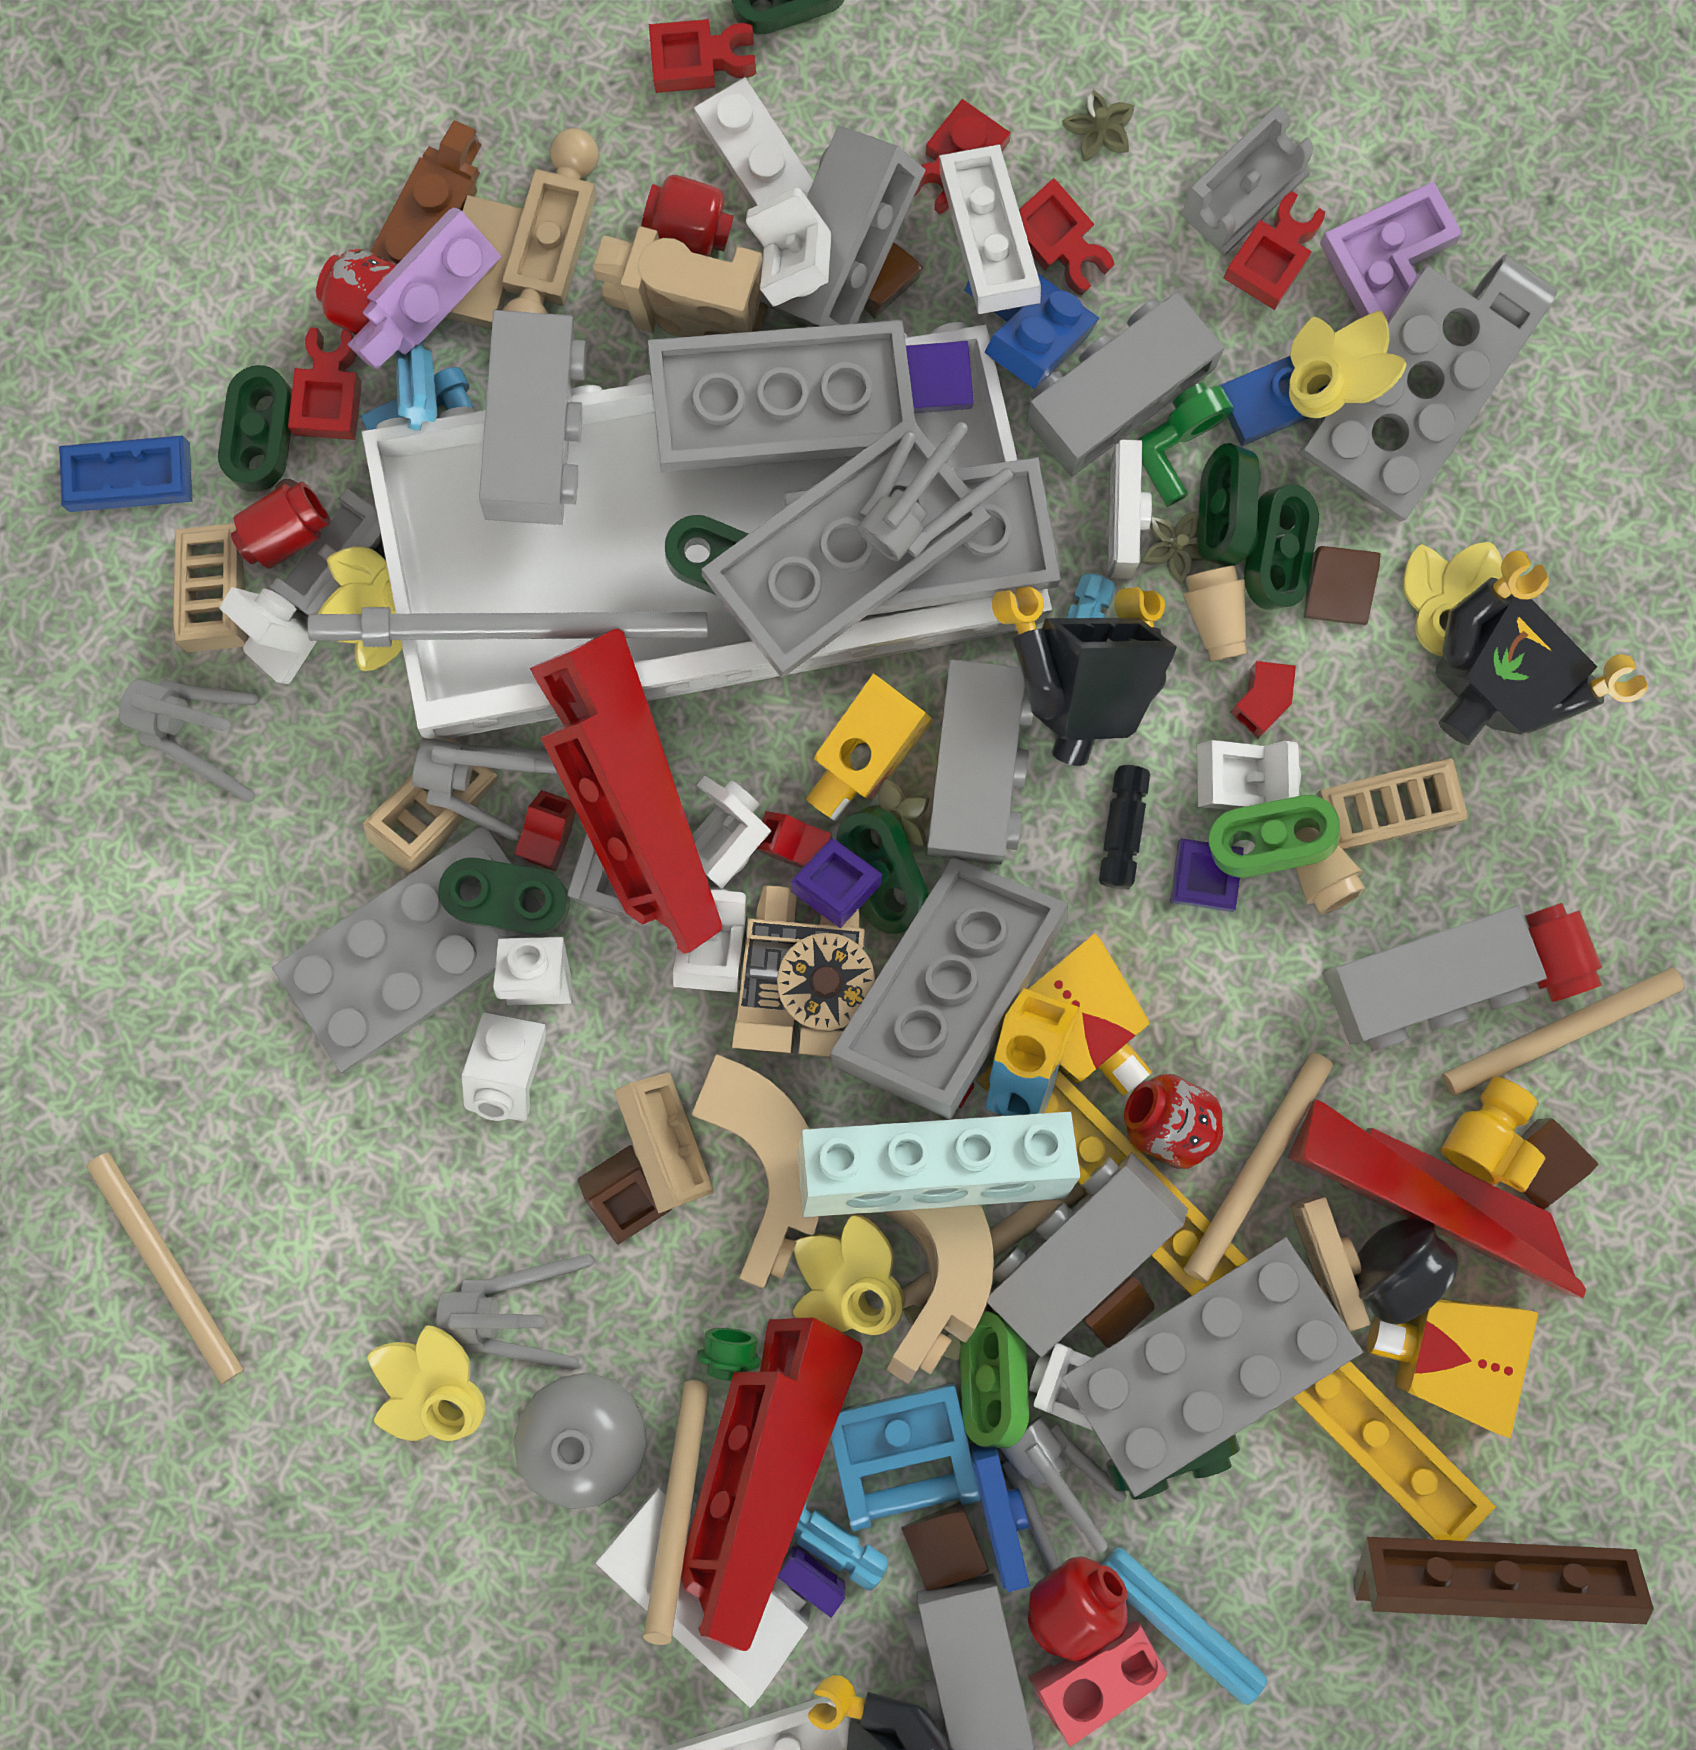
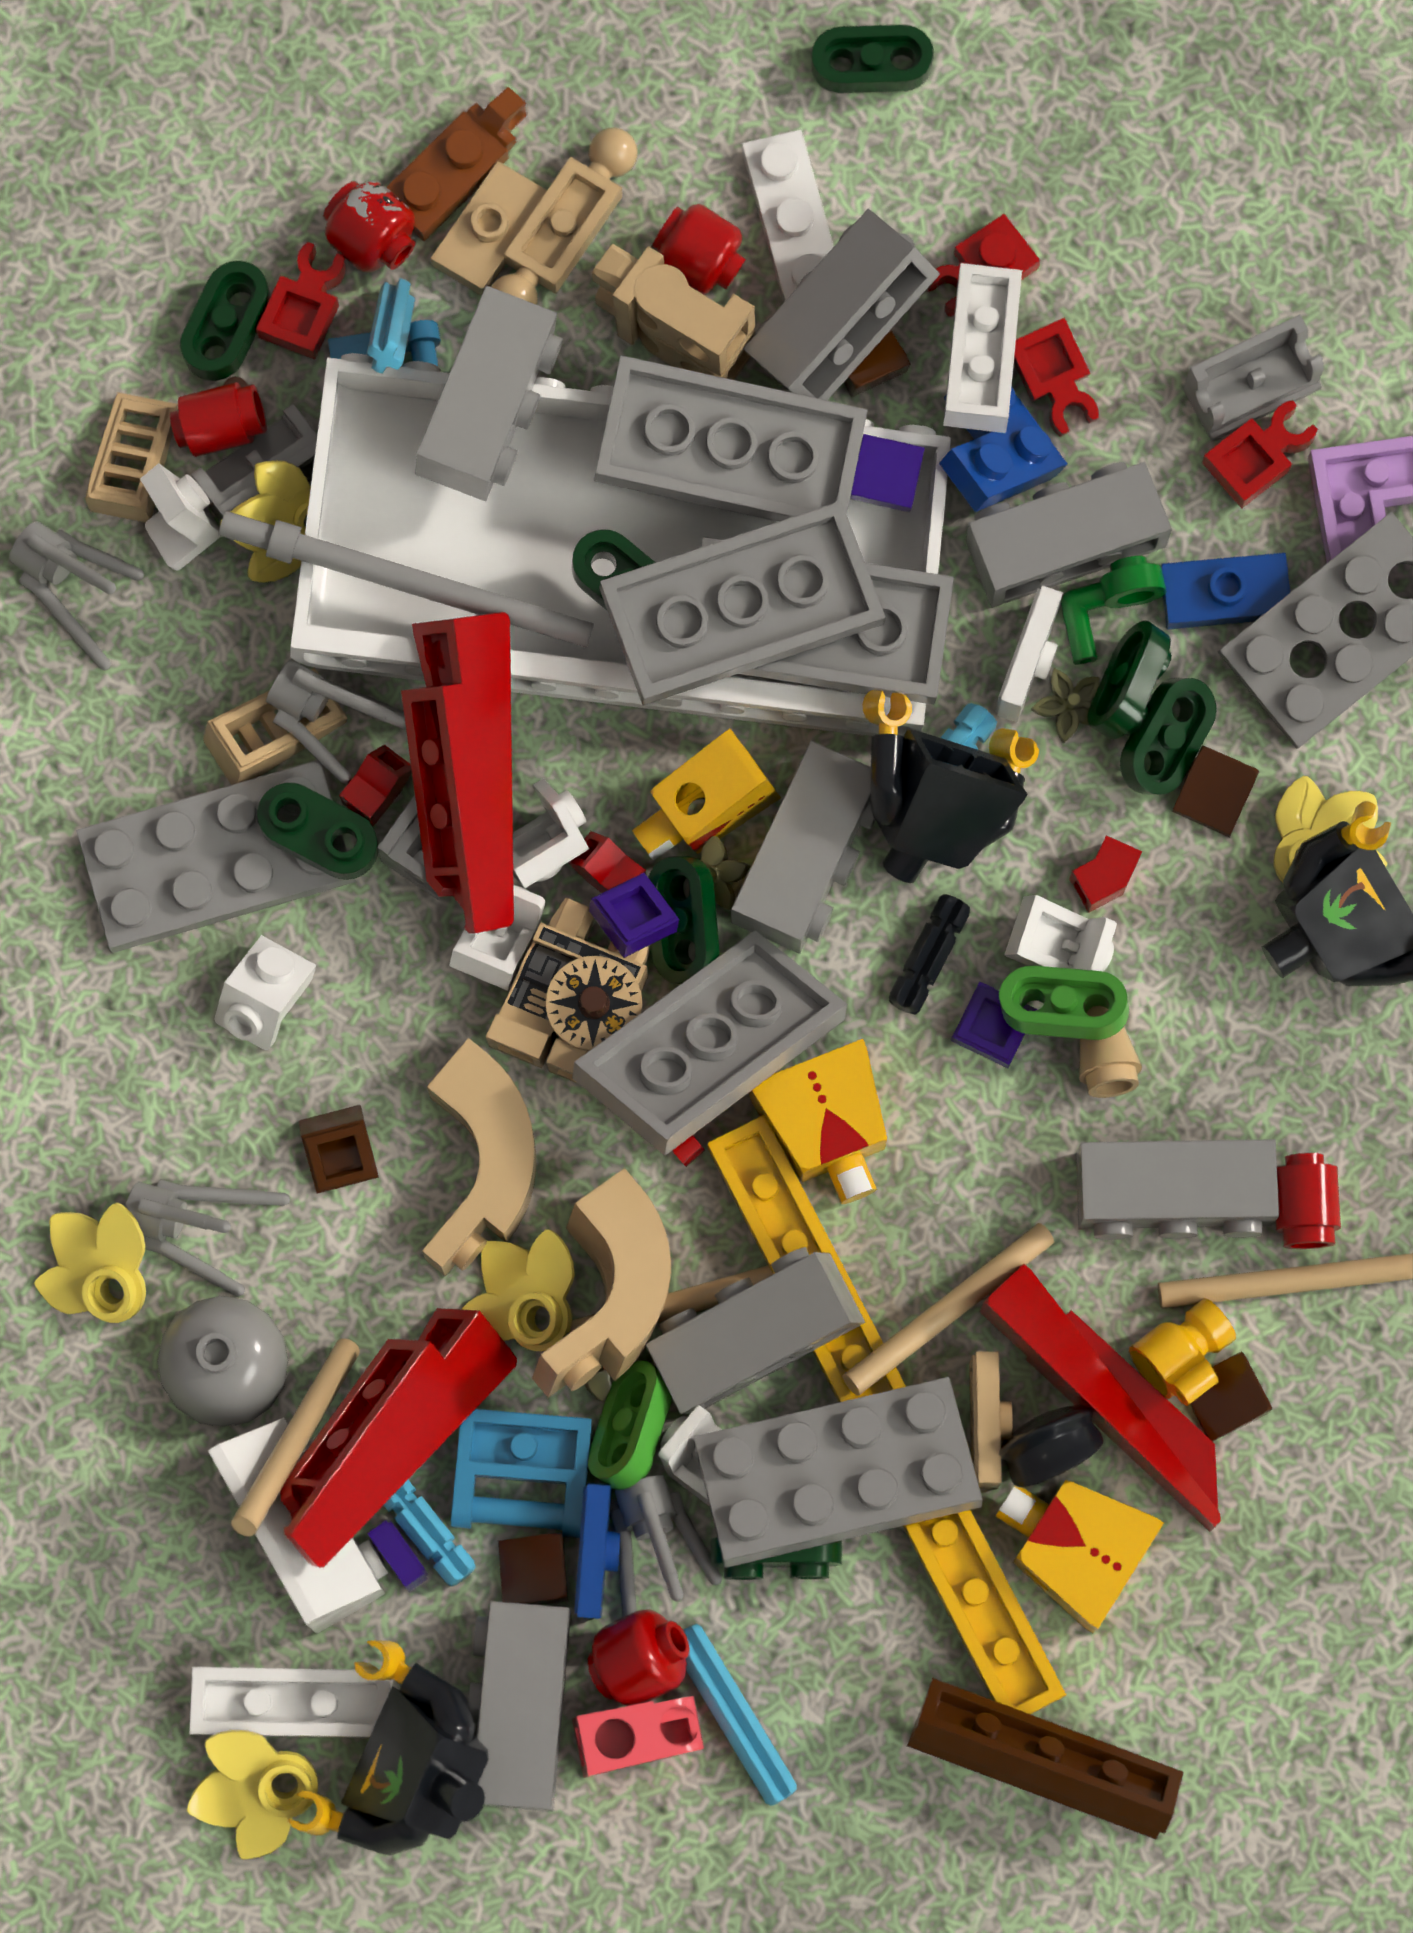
camera: 15 degrees right, 5 degrees down
blue plate [59,435,193,512] -> none
lavender hinge [348,207,502,369] -> none
white bracket [493,937,572,1005] -> none
tan plate [614,1072,714,1213] -> none
red plate [649,19,757,93] -> none
green plate [696,1328,761,1381] -> none
white bracket [746,188,832,307] -> none
light aqua brick [797,1112,1080,1217] -> none
light grey plant [857,422,1013,561] -> none
yellow leg [986,988,1080,1116] -> none
olive plant [1062,89,1134,161] -> none
reddish brown slope [1082,1274,1155,1348] -> none
red head [1124,1074,1223,1169] -> none
tan cone [1183,566,1247,662] -> none
light yellow plate [1289,311,1407,418] -> none
tan slope [1318,758,1468,850] -> none

